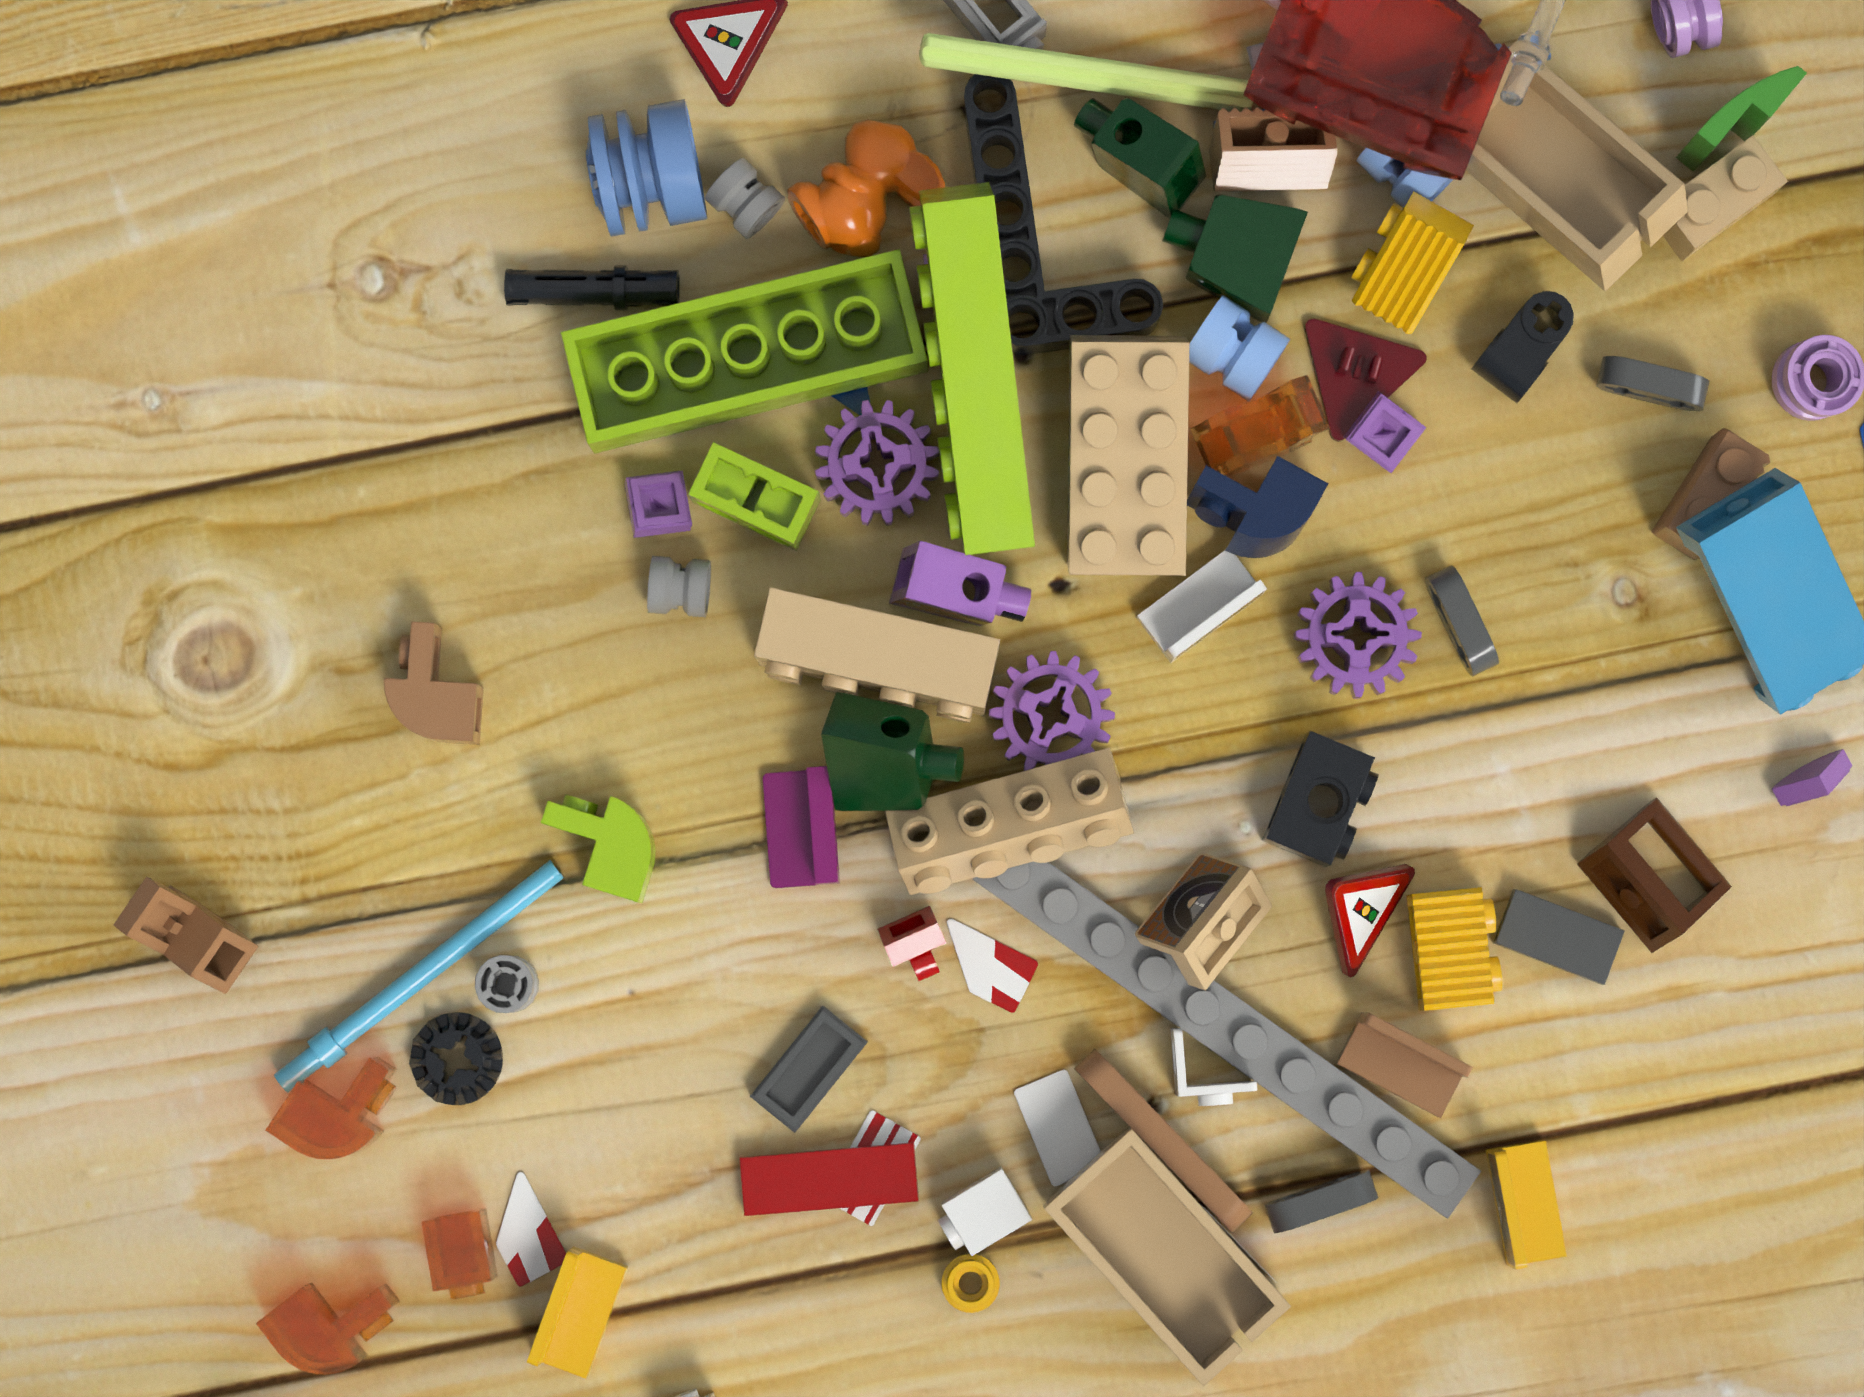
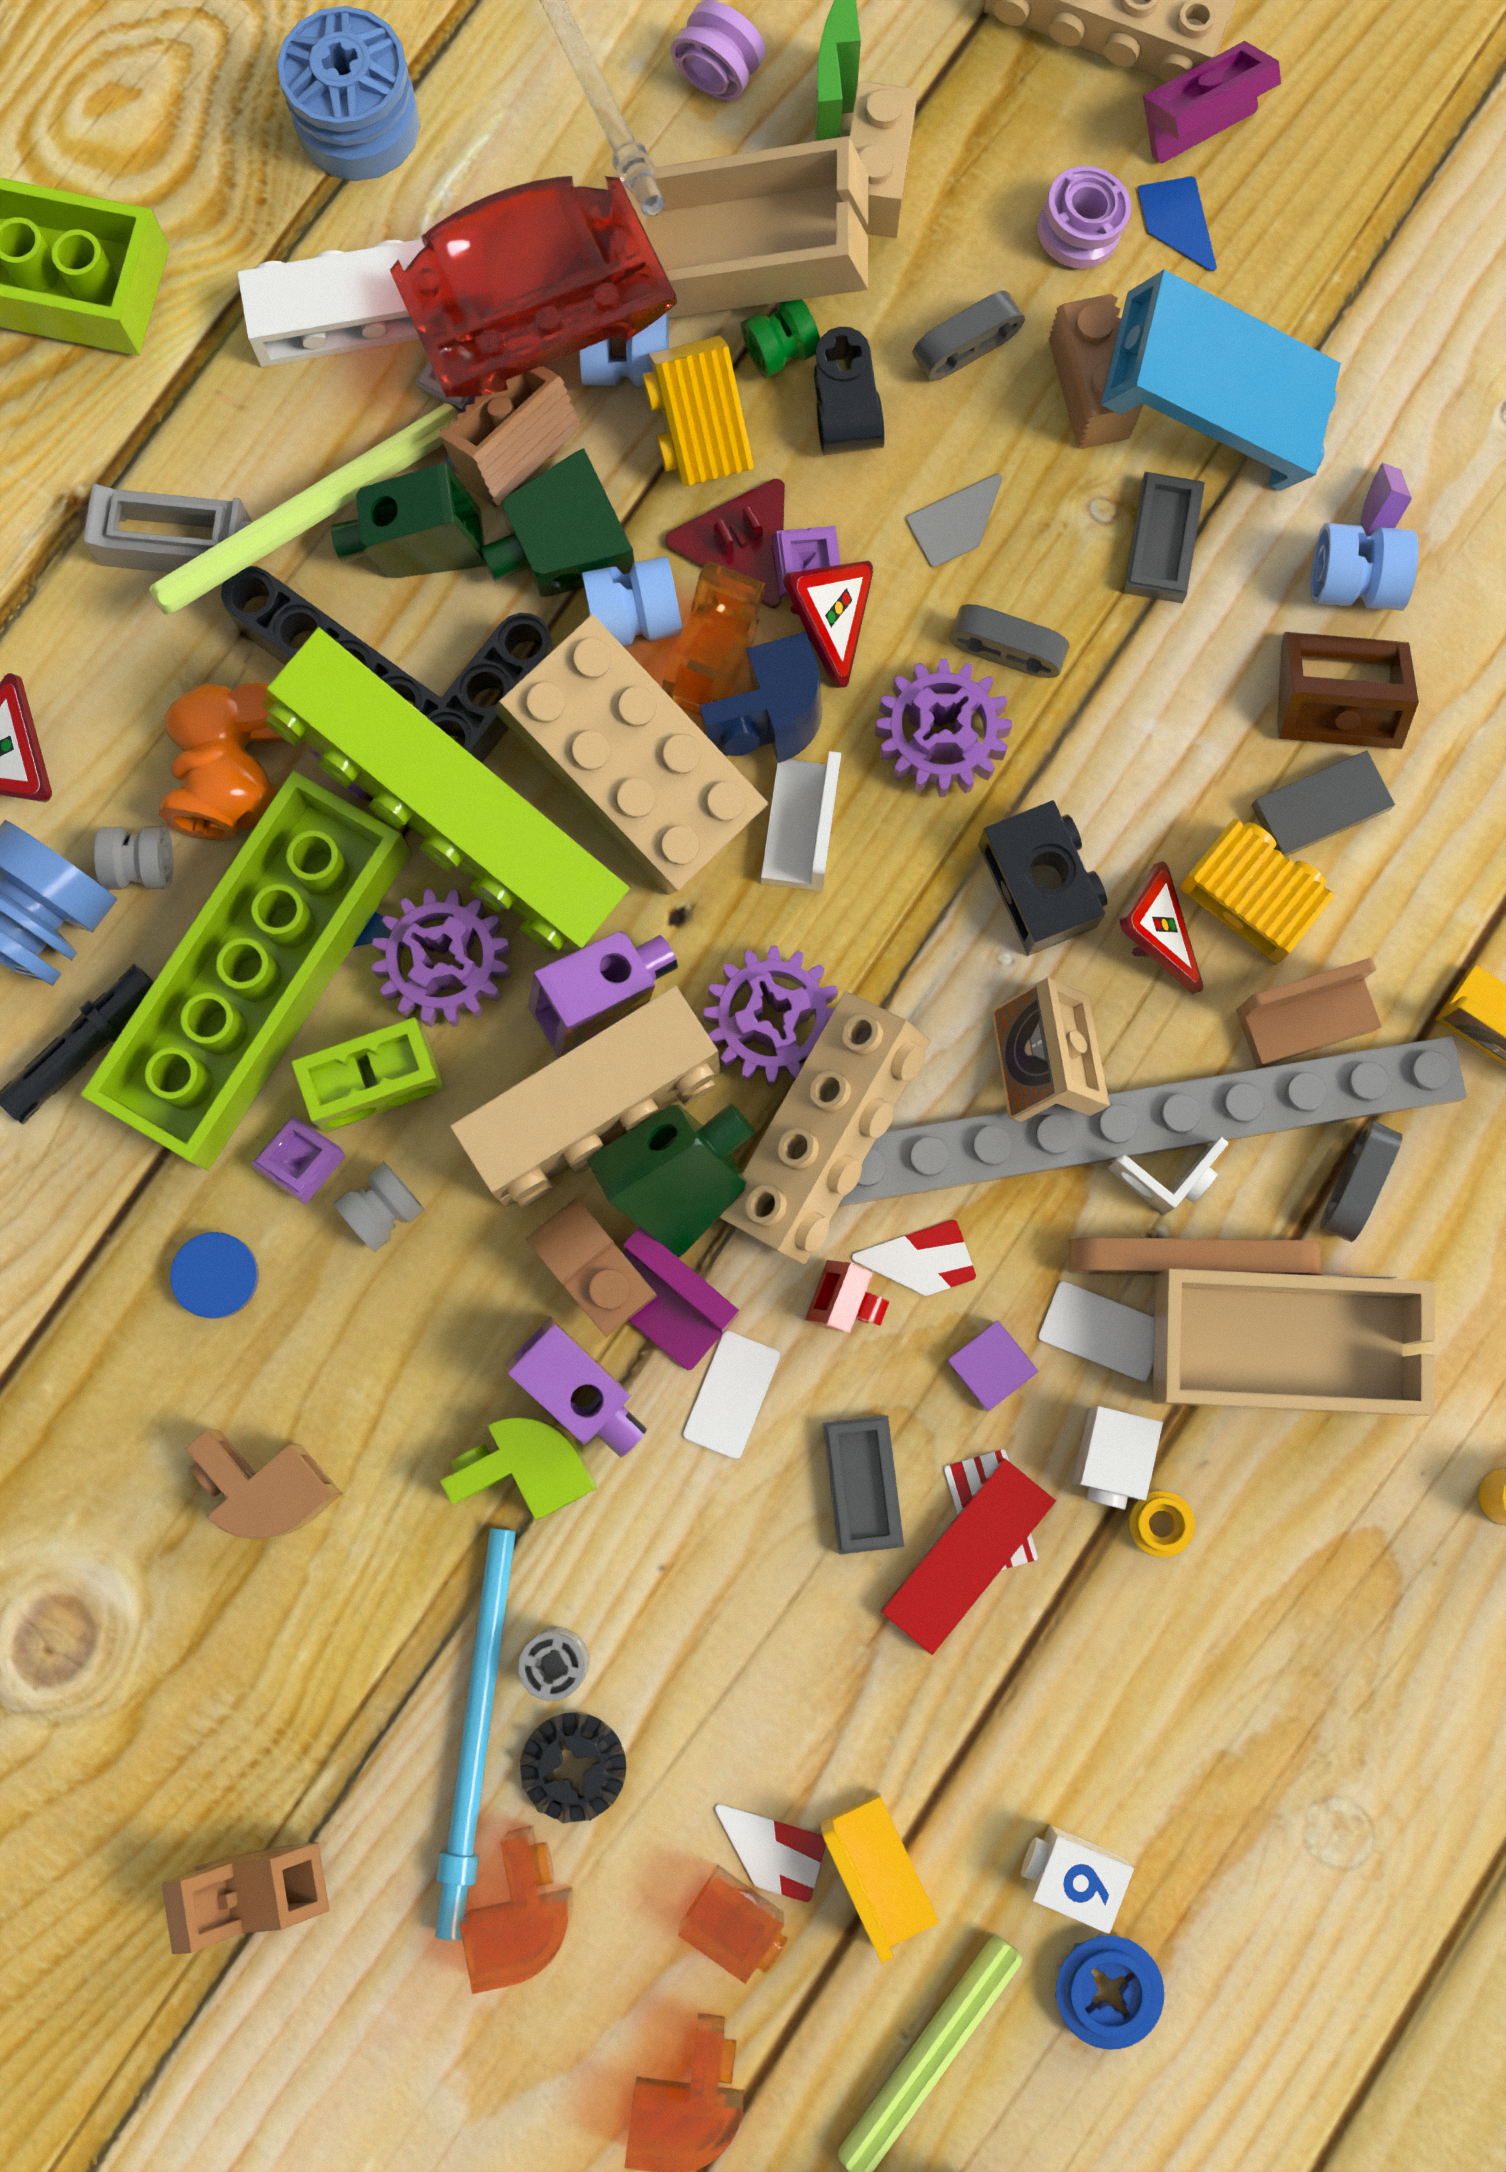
camera: 50 degrees left, 5 degrees down
none -> blue piece [170,1232,259,1319]
none -> medium lavender torso [506,1317,647,1458]
none -> medium nougat brick [526,1197,657,1338]
none -> white sticker [683,1331,780,1459]
none -> green wheel [741,299,820,379]
none -> piece [783,561,873,688]
none -> light grey sticker [907,474,1002,567]
none -> medium lavender tile [946,1320,1039,1412]
none -> dark grey tile [1123,472,1205,604]
none -> light blue wheel [1311,523,1418,611]

